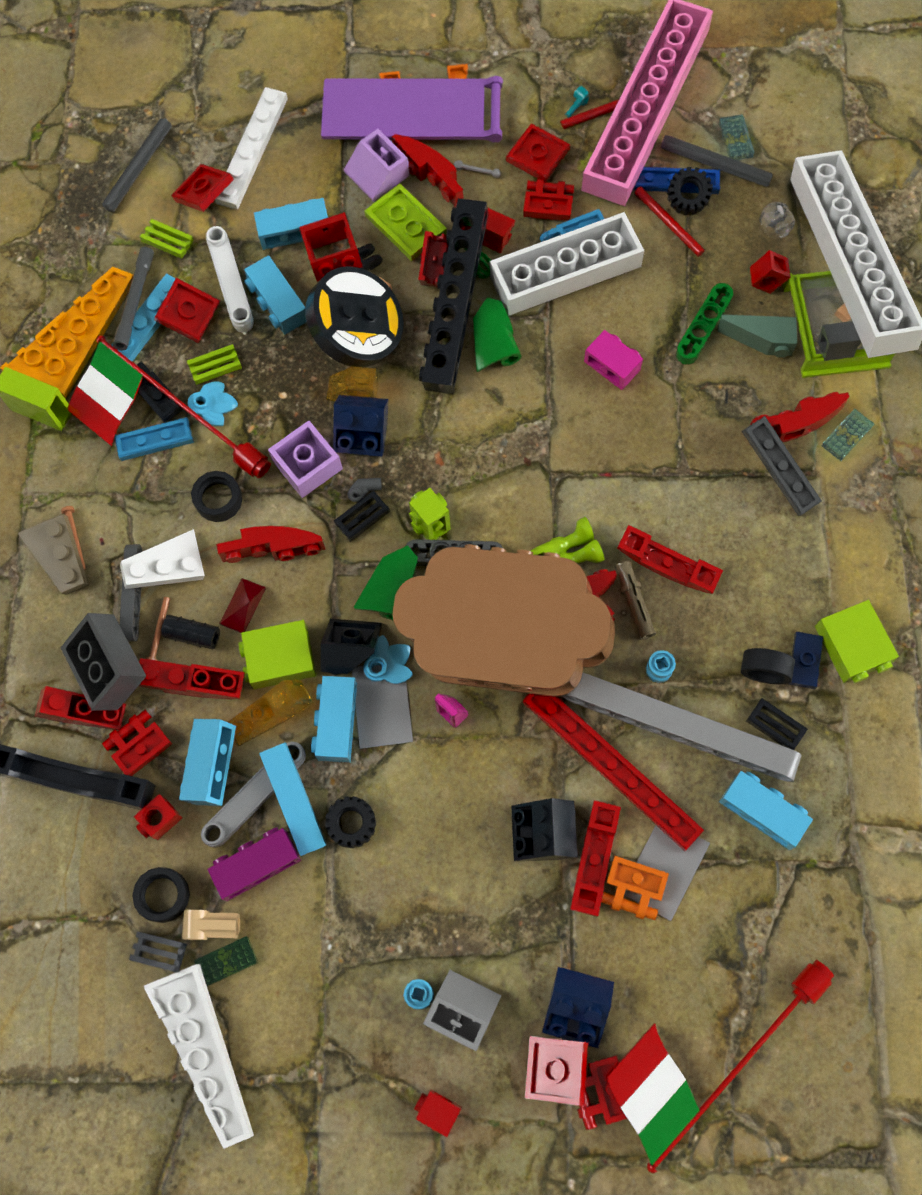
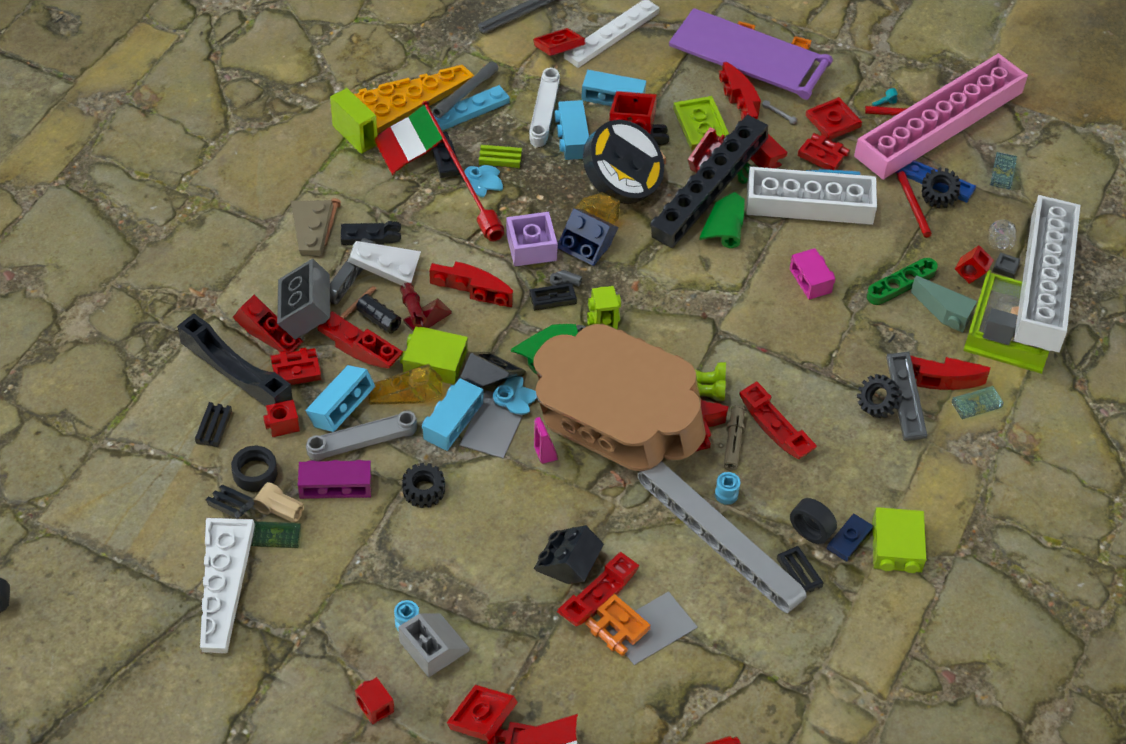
camera: 20 degrees right, 20 degrees down
dark azure tile [115,417,194,461] -> none
lime tile [140,219,194,259] -> none
red tile [154,278,220,343] -> none
black tyre [191,471,243,522] -> none
medium azure tile [259,742,327,856] -> none
lavender slope [344,129,410,202] -> none
red tile [522,694,704,851] -> none
dark blue slope [542,967,614,1048] -> none
dark grey axle [661,135,773,187] -> none
medium azure brick [719,771,813,850] -> none
none -> black tile [195,402,232,447]
none -> black hinge [341,221,401,245]
none -> dark red pin [400,283,426,327]
none -> black tyre [857,374,902,419]
none -> dark grey tile [992,252,1021,279]

